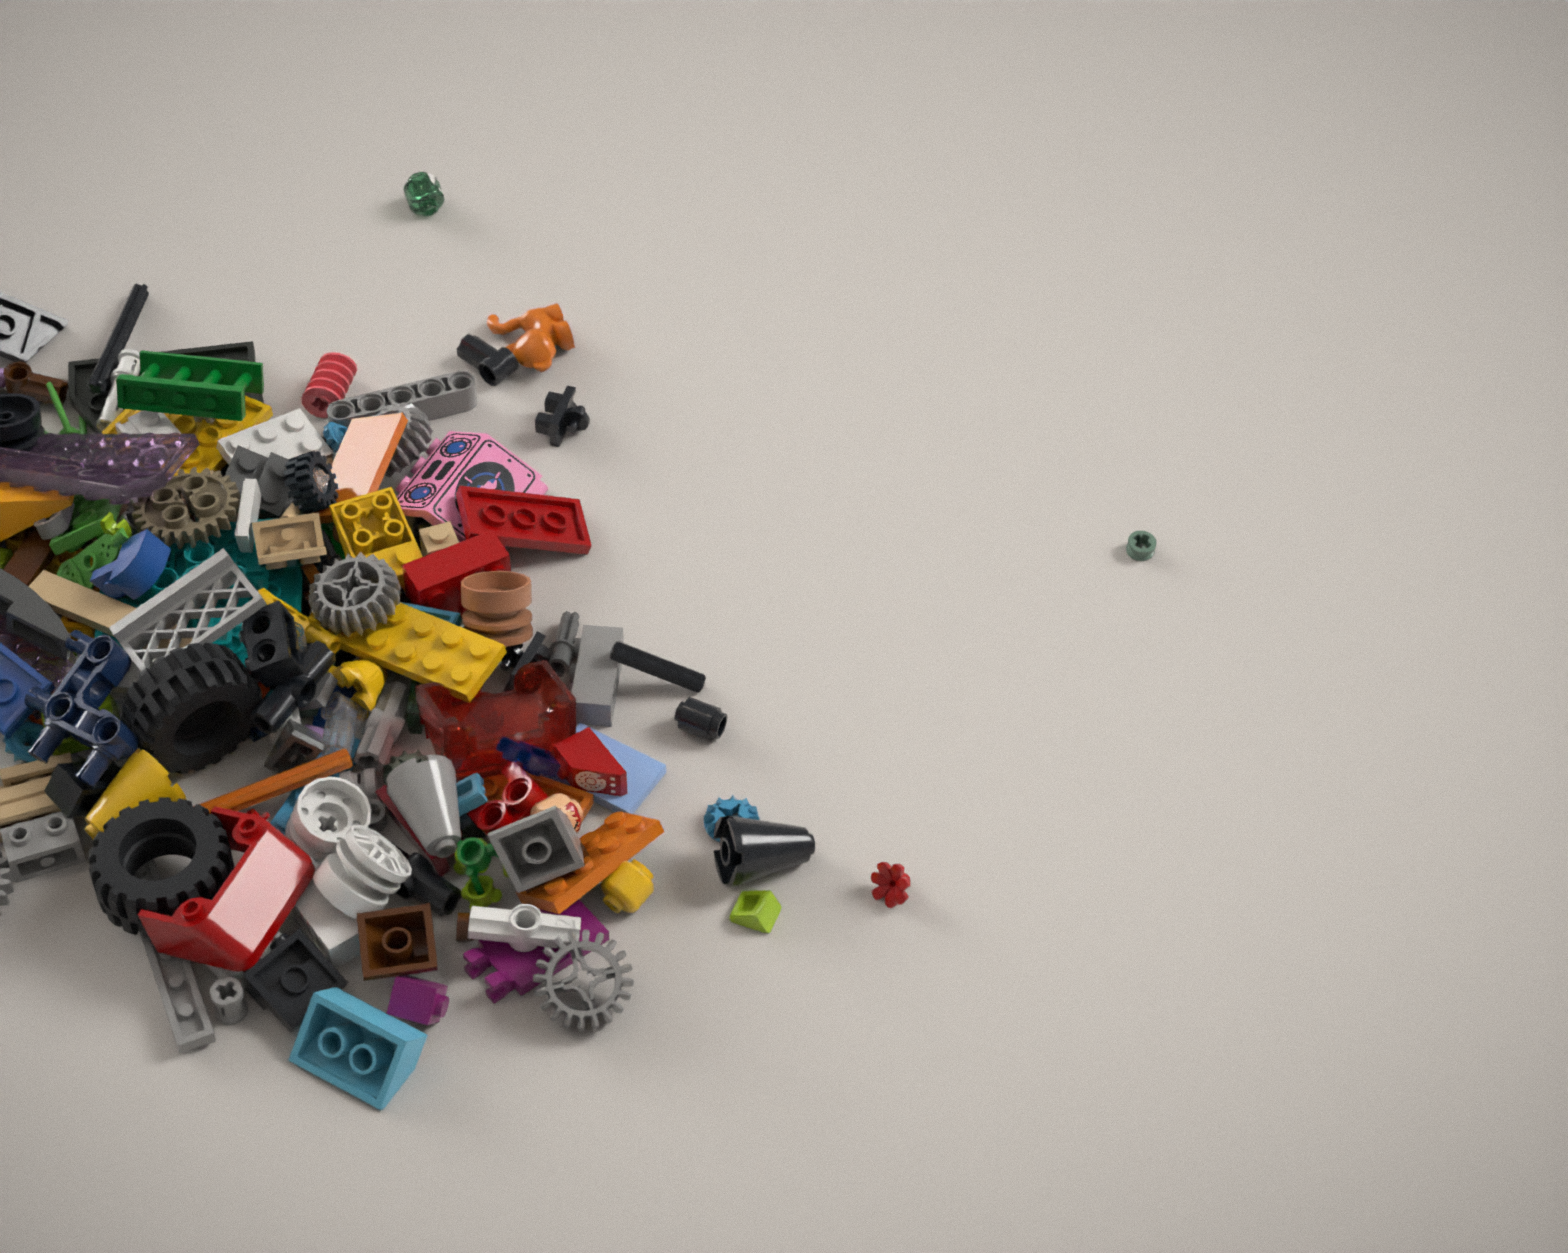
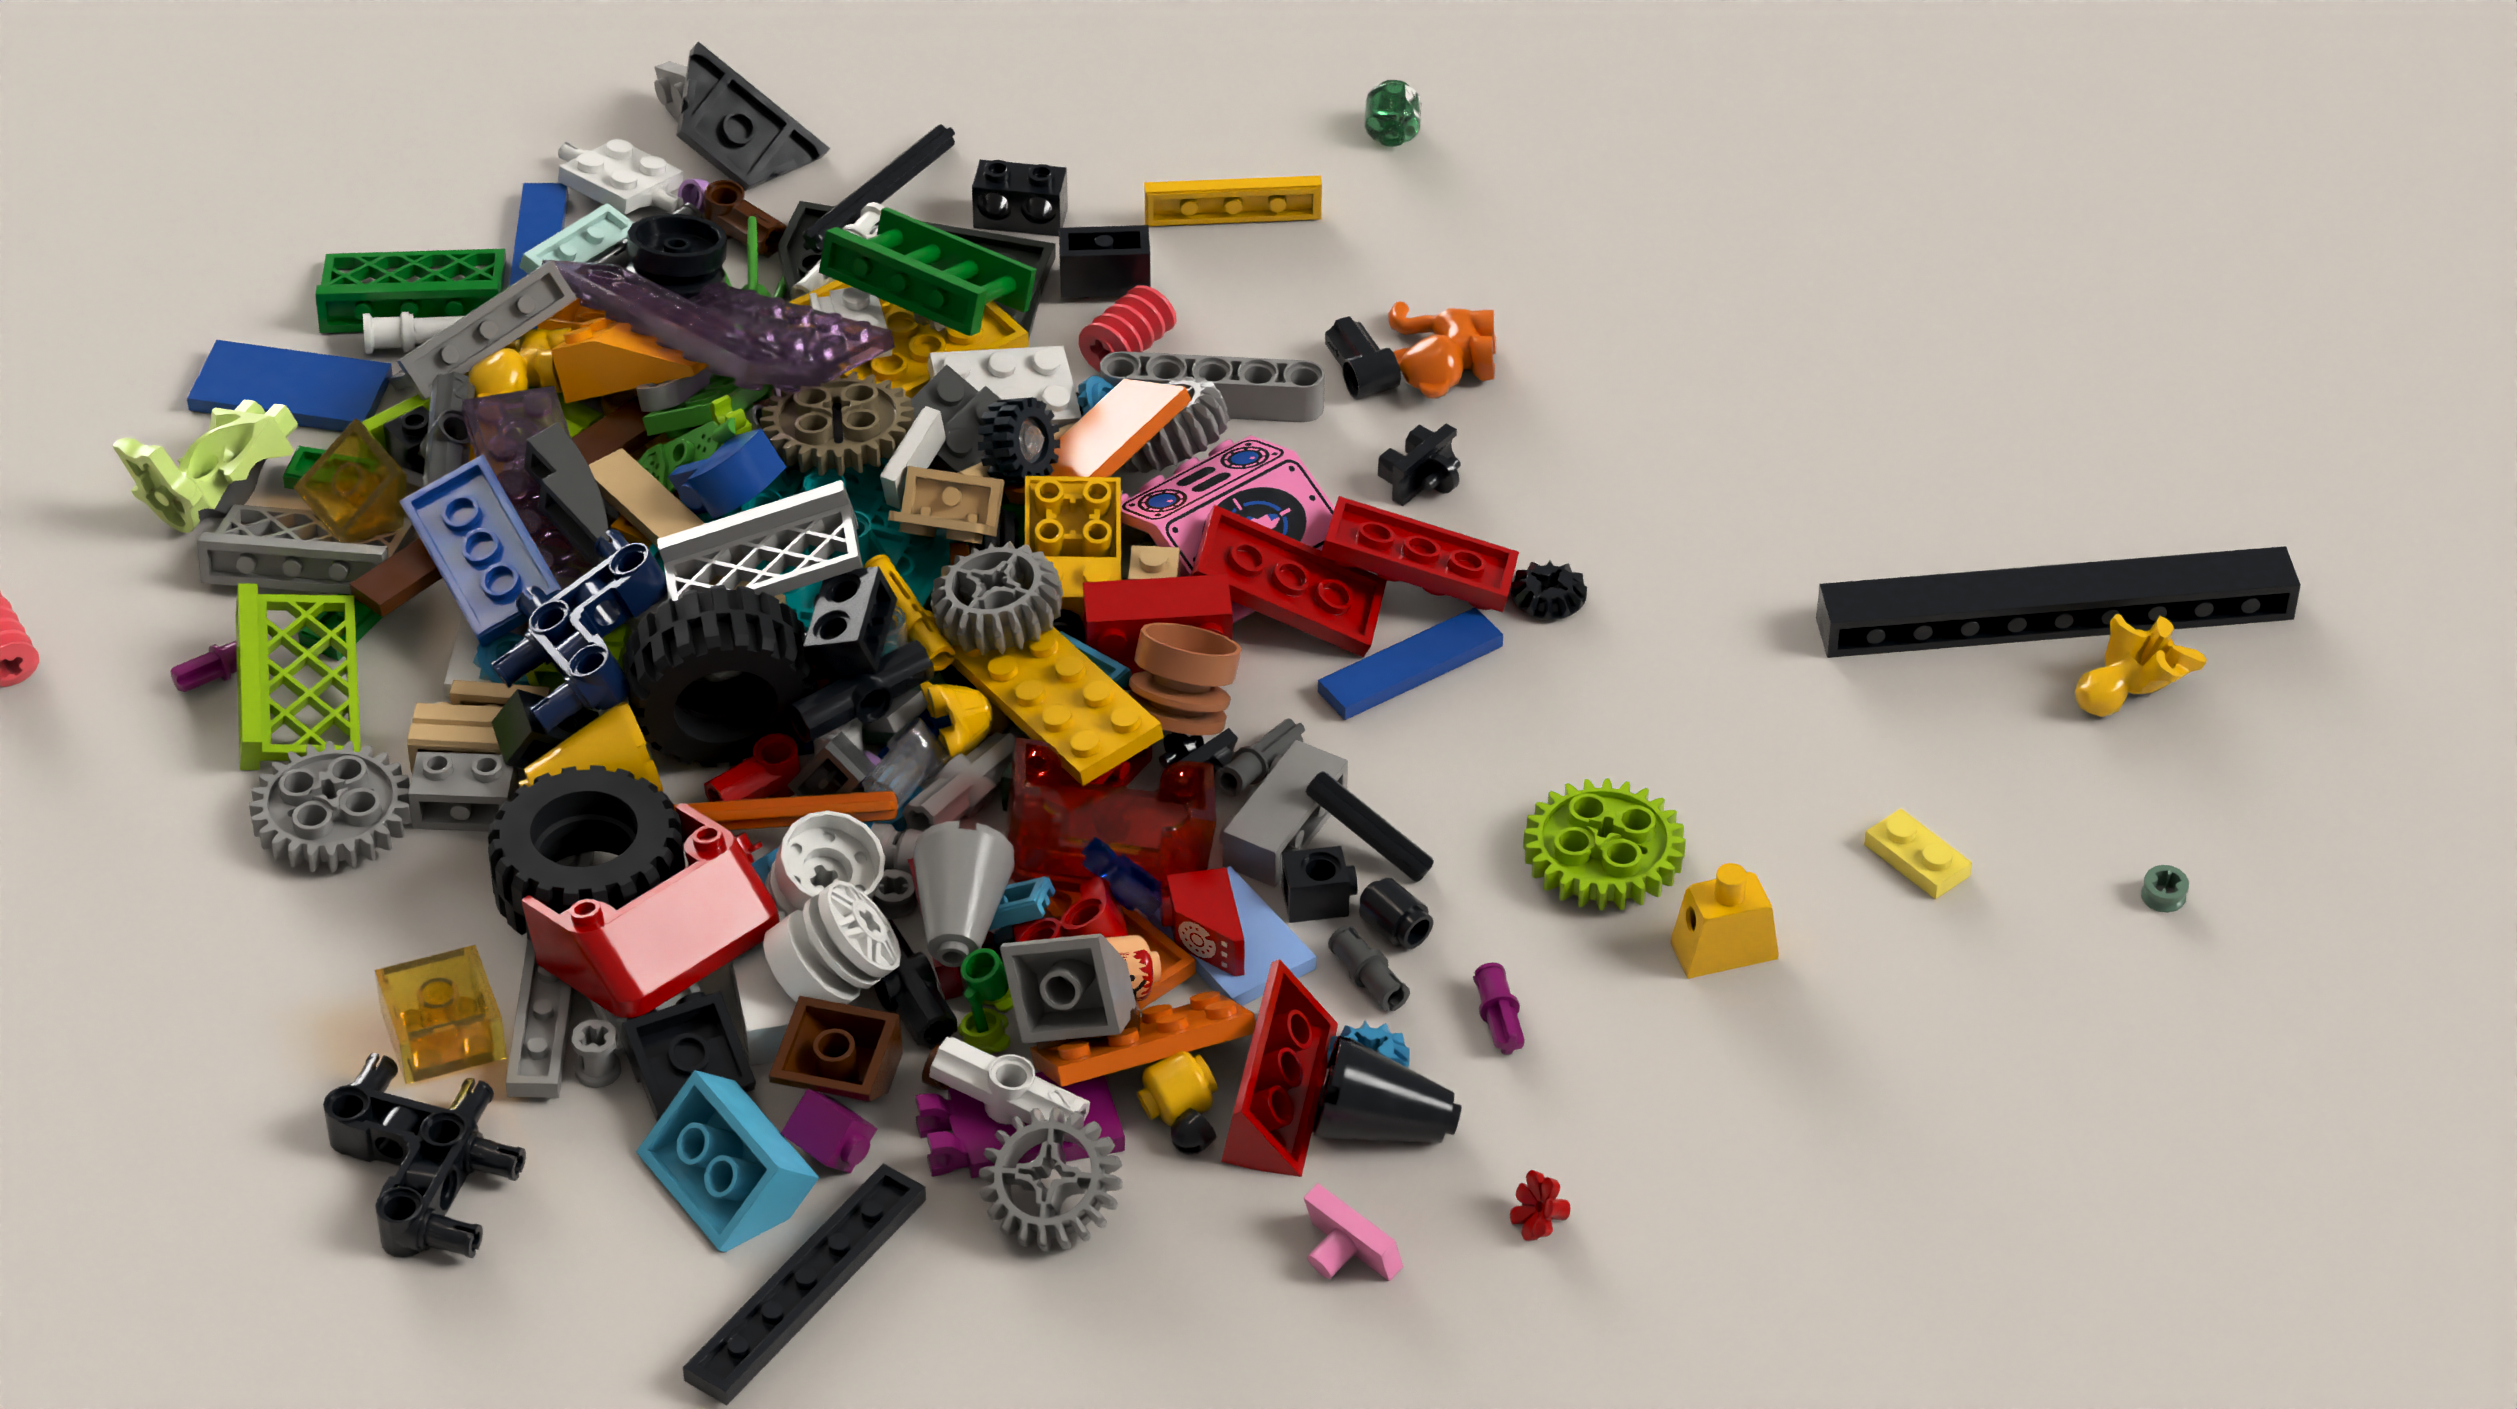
camera: 25 degrees right, 5 degrees down
lime slope [728,890,782,933] -> none
none -> black pin [323,1053,526,1259]
none -> clear yellow brick [374,945,507,1084]
none -> black plate [683,1163,926,1406]
none -> red piece [704,733,801,802]
none -> black brick [972,159,1068,236]
none -> black brick [1059,225,1151,298]
none -> yellow tile [1144,175,1322,226]
none -> black hinge [1171,1108,1217,1155]
none -> red slope [1221,959,1338,1177]
none -> black brick [1281,846,1358,923]
none -> bright pink tile [1304,1183,1403,1281]
none -> blue tile [1318,607,1503,720]
none -> red plate [1320,496,1519,613]
none -> dark grey pin [1328,926,1410,1011]
none -> magenta axle [1473,962,1525,1055]
none -> black gear [1511,560,1587,620]
none -> lime gear [1523,778,1686,911]
none -> yellow torso [1670,863,1779,979]
none -> black brick [1816,546,2301,658]
none -> light yellow plate [1864,808,1972,900]
none -> yellow animal [2075,614,2207,717]

